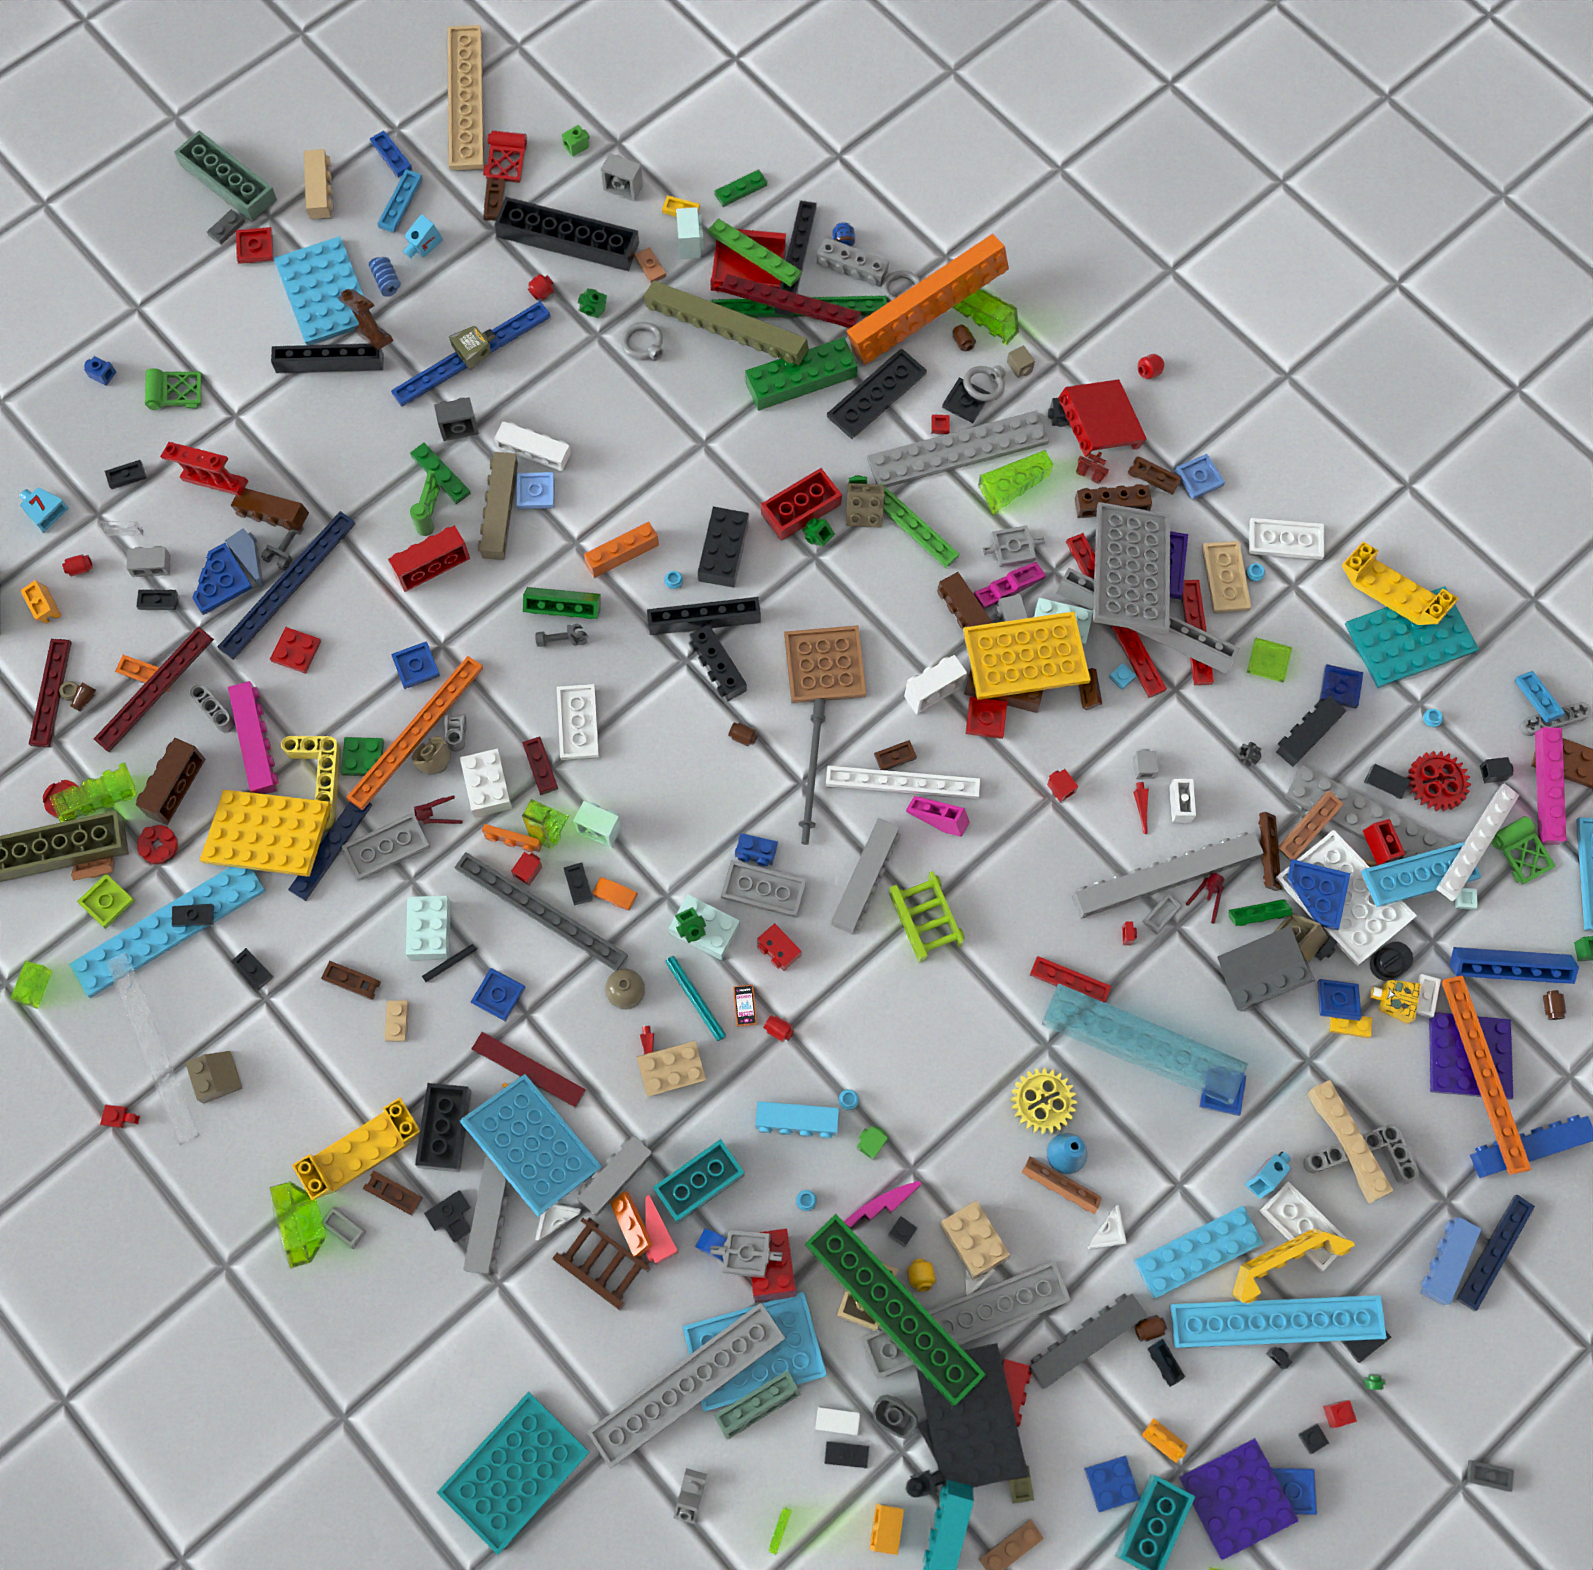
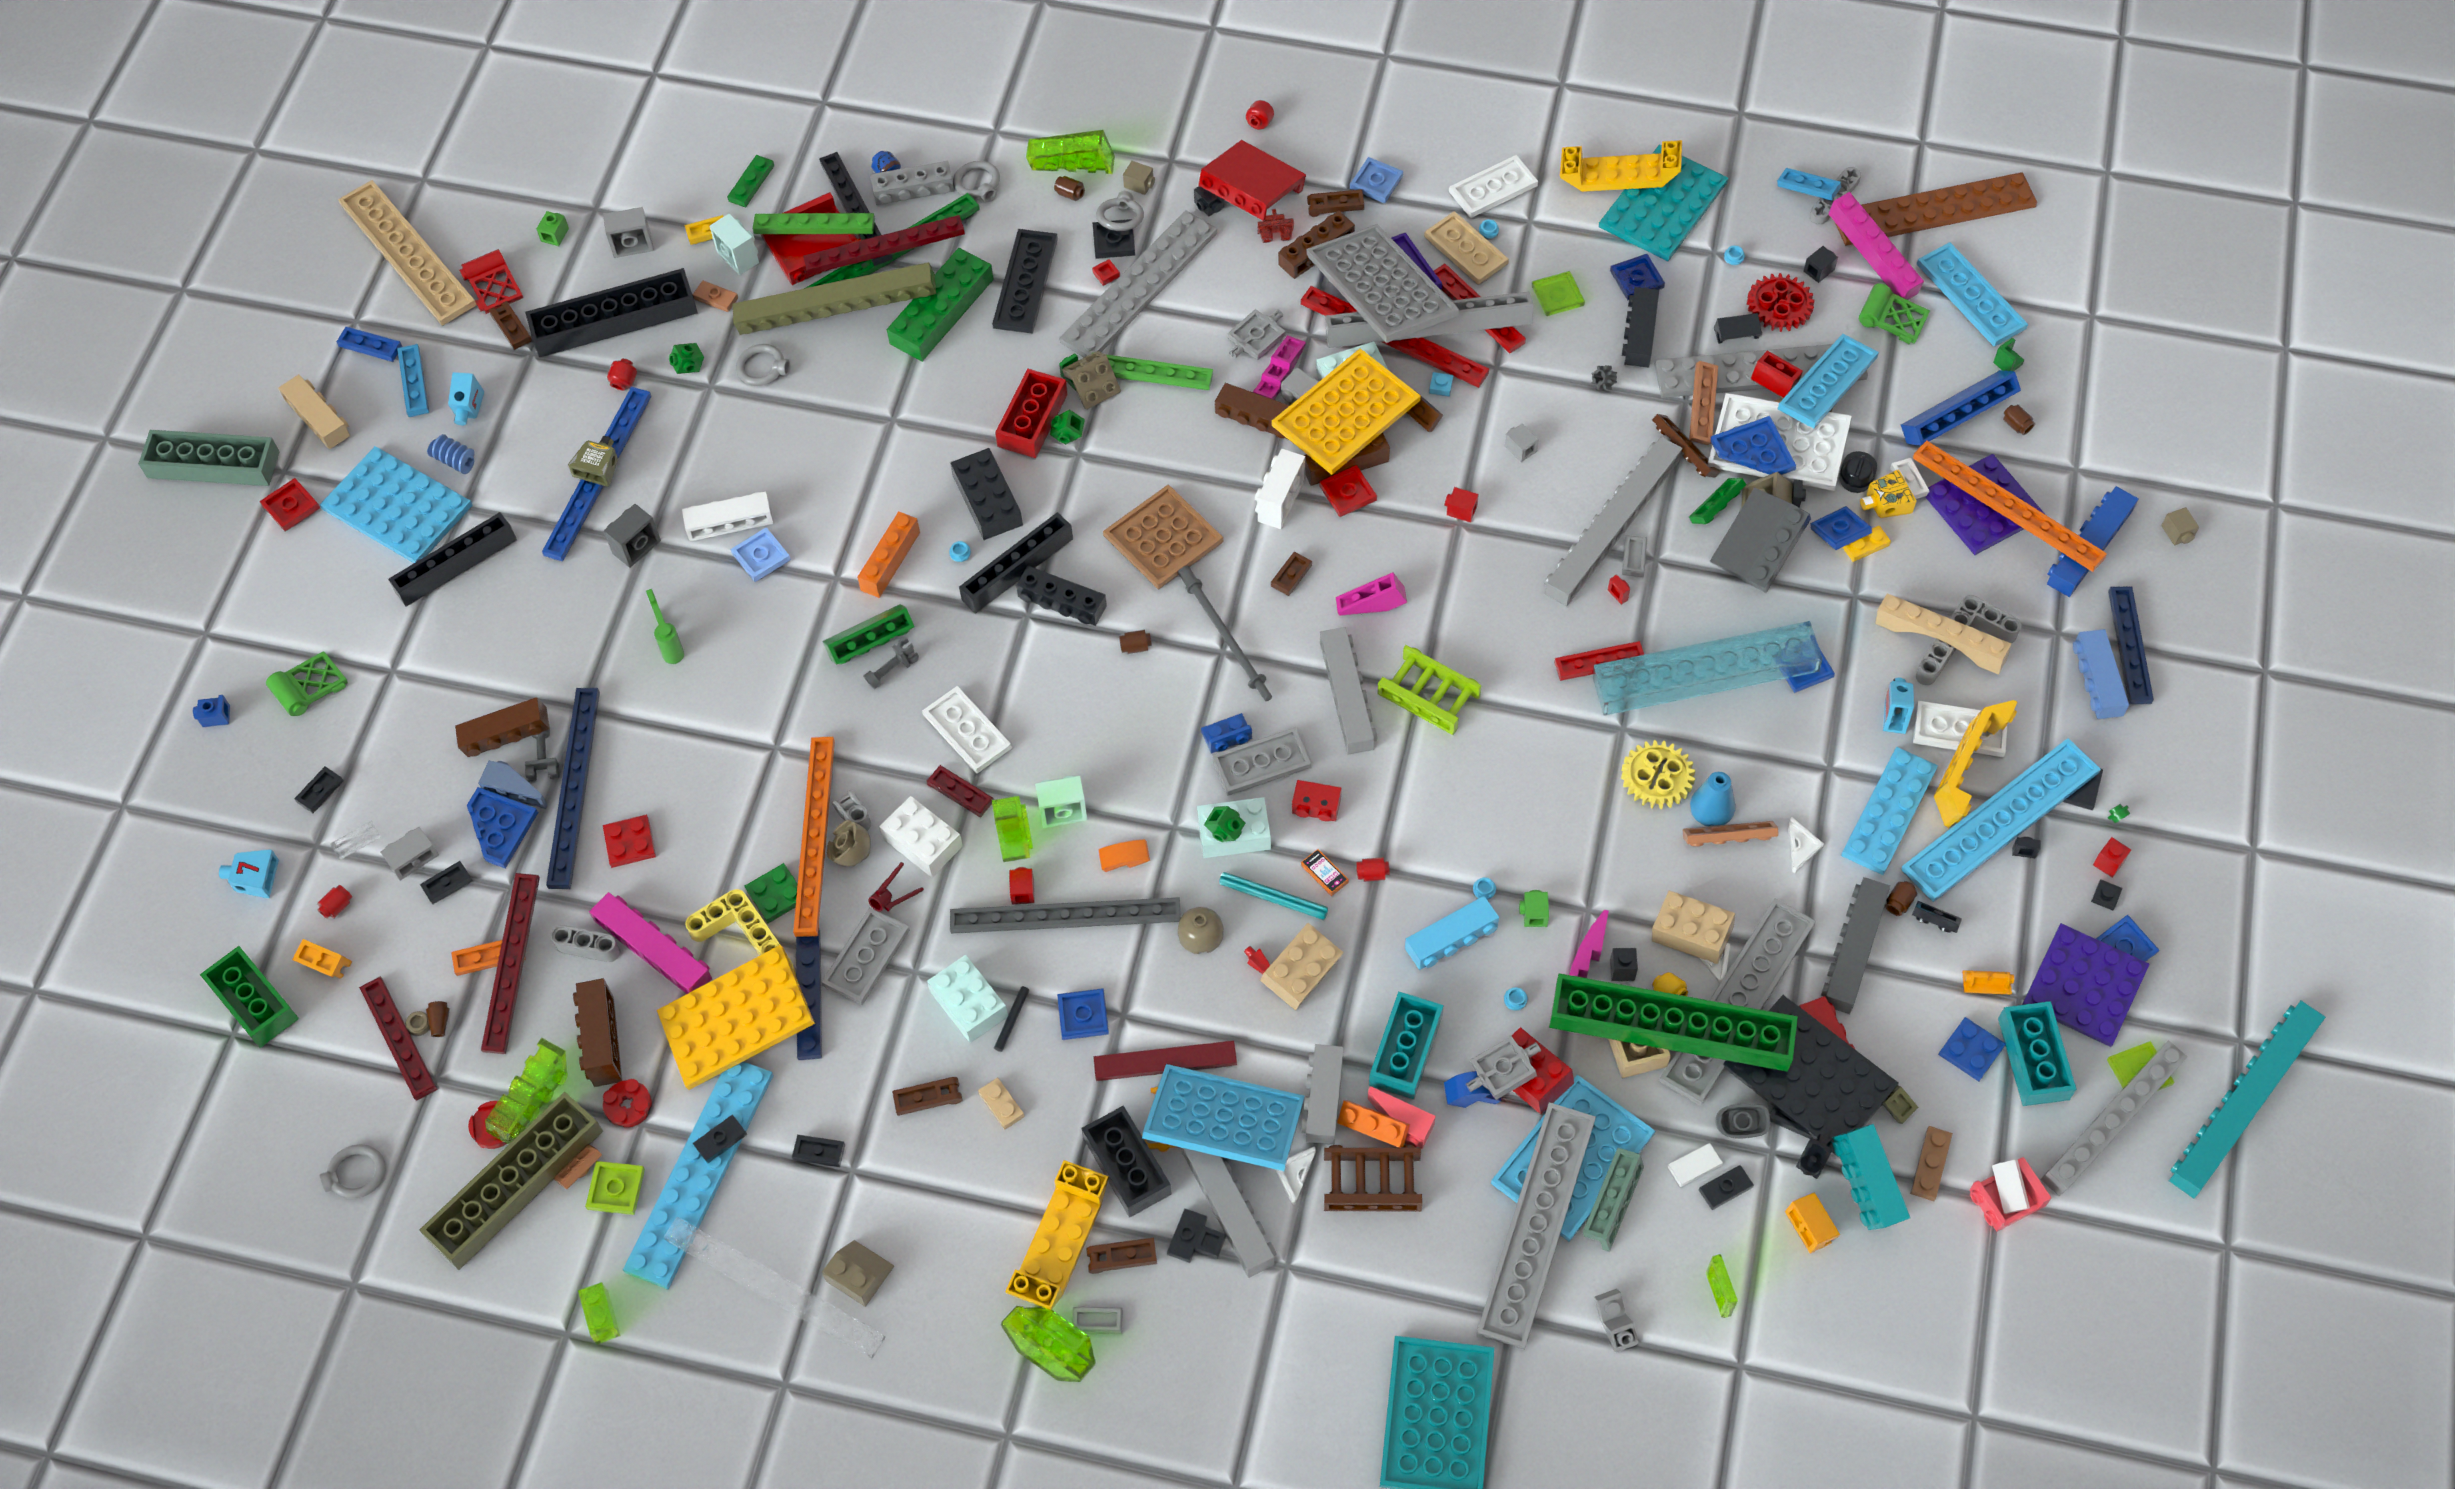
camera: 30 degrees left, 10 degrees down
red plate [100,1104,140,1128] -> none
red fence [160,442,249,496] -> none
dark grey plate [207,209,245,245] -> none
reddish brown fence [337,289,394,350] -> none
red brick [388,525,470,593] -> none
blue plate [391,641,440,689] -> none
green plate [410,442,471,504] -> none
dark tan brick [478,452,518,560] -> none
orange plate [482,824,542,853] -> none
black plate [563,862,593,906] -> none
white plate [826,766,980,799] -> none
orange brick [846,234,1009,366] -> none
clear neon green wedge [978,450,1053,515] -> none
red piece [1133,782,1149,834] -> none
white brick [1169,779,1196,823] -> none
dark red plant [1186,873,1225,924] -> none
white plate [1436,783,1519,901] -> none
light aqua plate [1455,888,1478,910] -> none
dark grey plate [1466,1460,1514,1492] -> none

